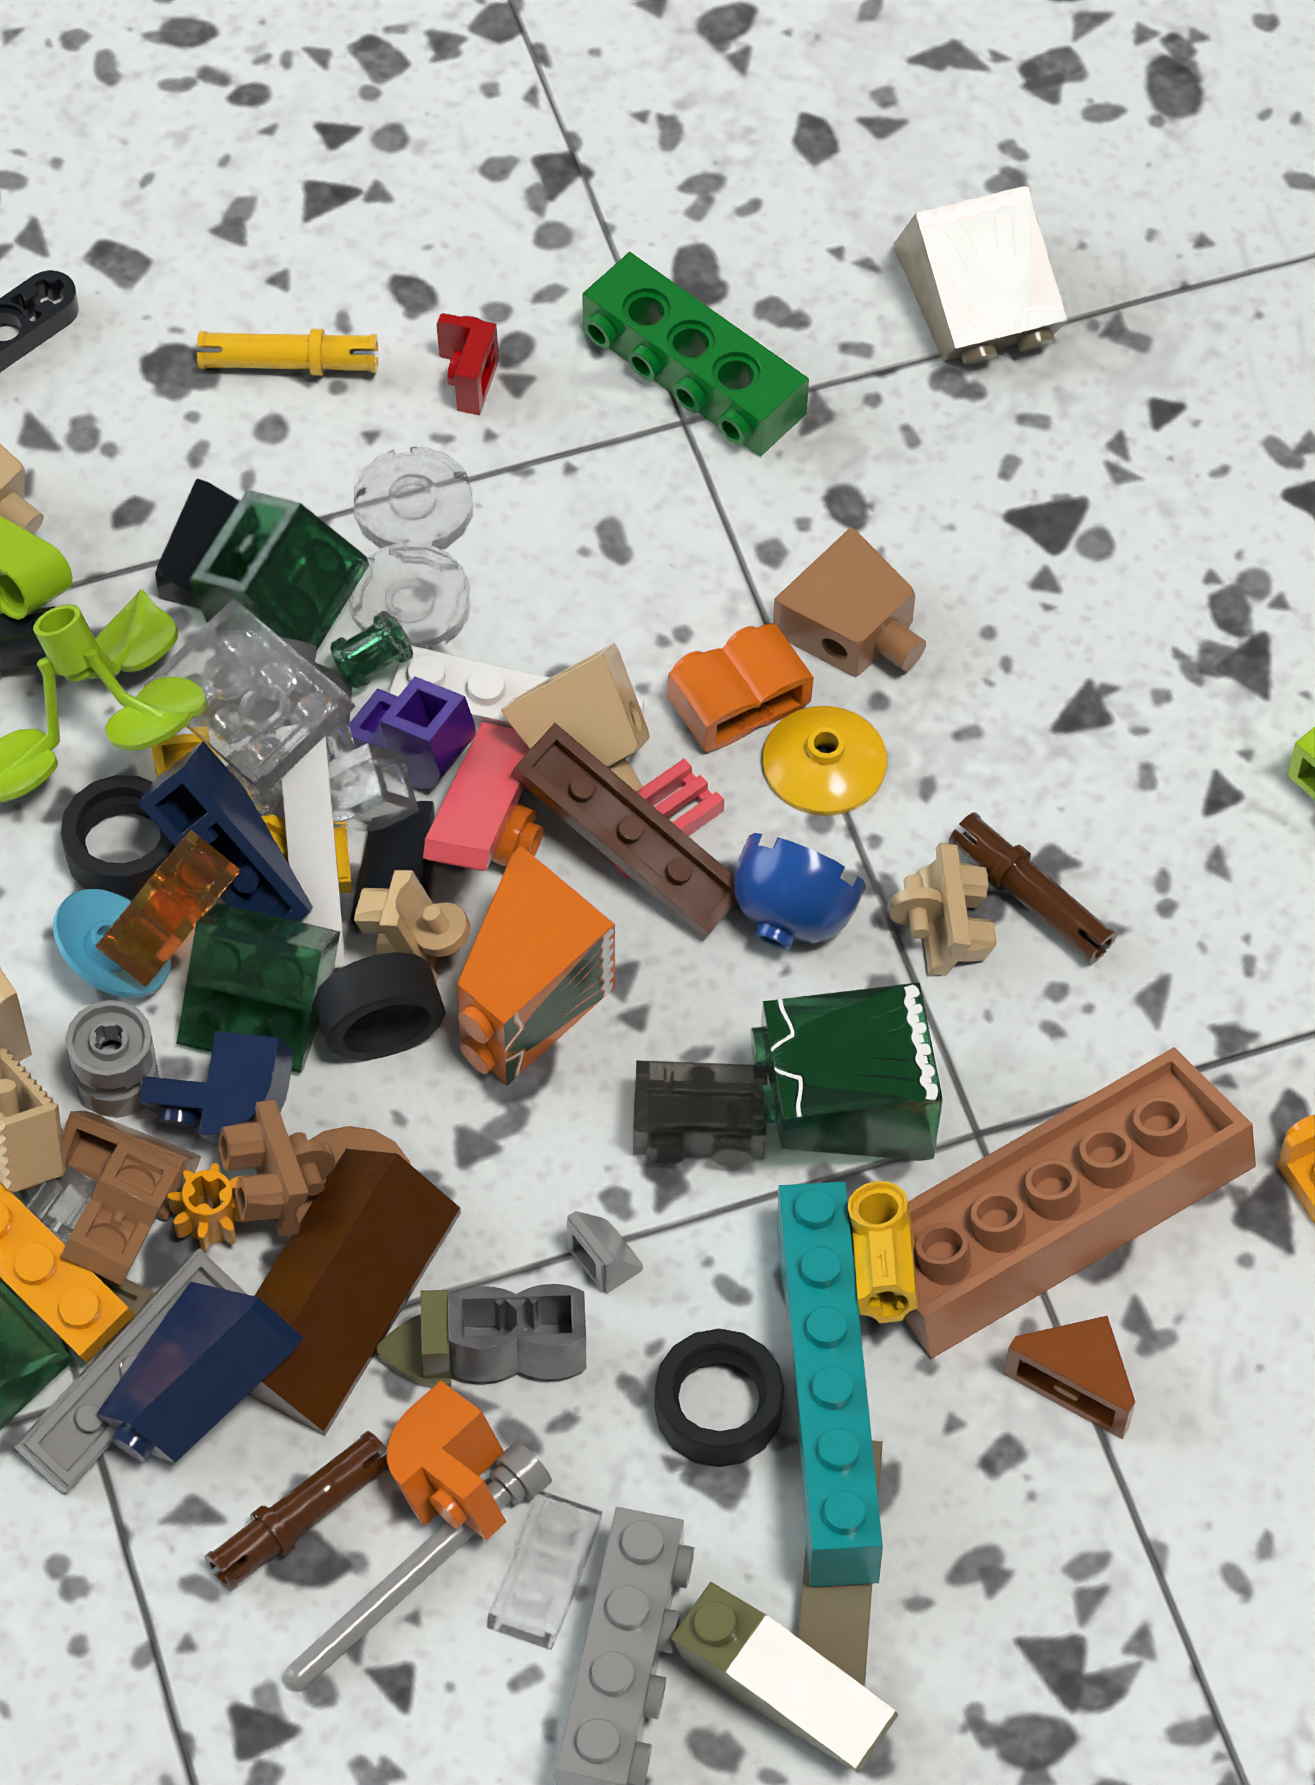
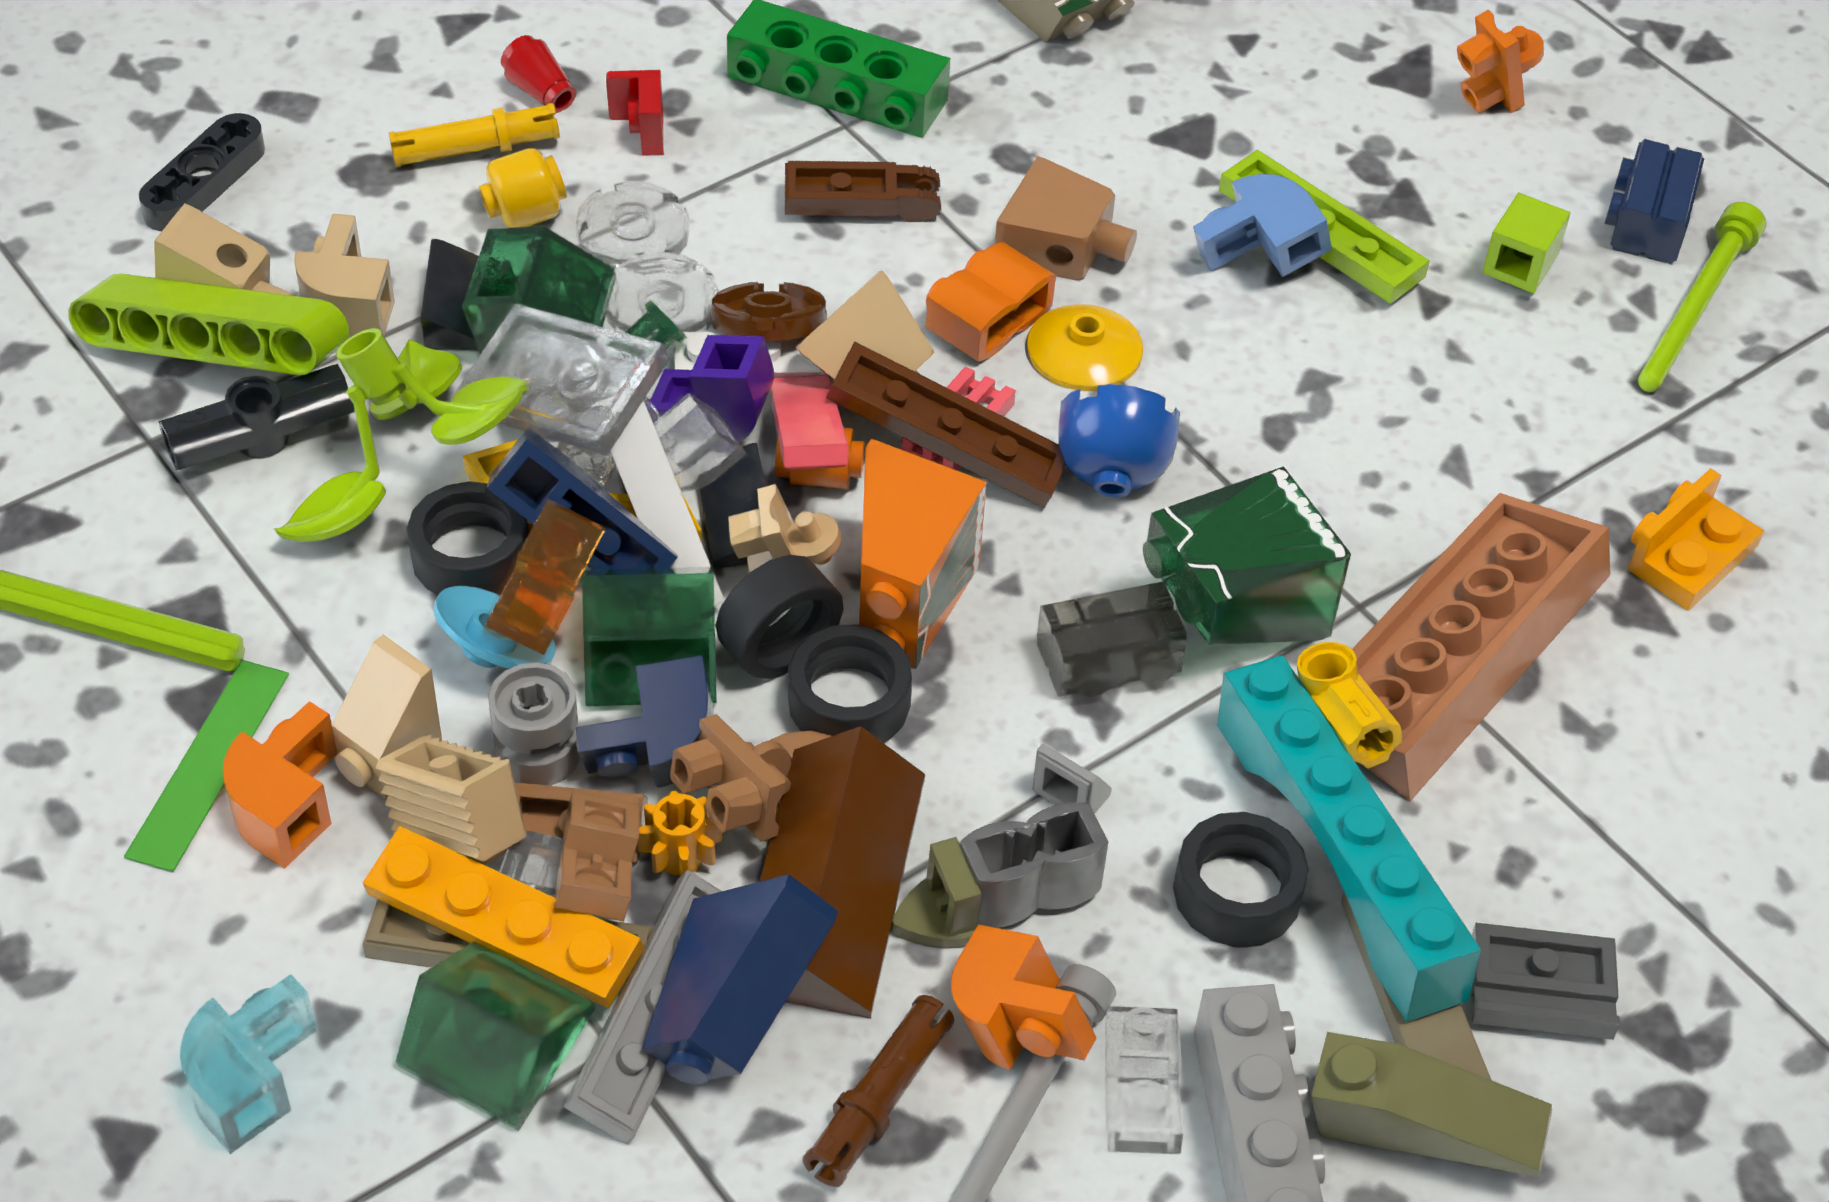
camera: 20 degrees left, 10 degrees down
tan hips [888,843,997,976] -> none
reddish brown pin [949,812,1117,964] -> none
dark orange slope [1003,1315,1136,1439] -> none
none -> tan brick [294,214,395,339]
none -> yellow head [478,148,567,230]
none -> red cone [500,35,577,113]
none -> reddish brown tile [710,282,827,342]
none -> reddish brown hinge [785,161,941,222]
none -> black tyre [788,624,912,743]
none -> medium blue brick [1193,174,1332,277]
none -> lime plate [1219,149,1430,304]
none -> dark grey plate [1471,922,1620,1040]

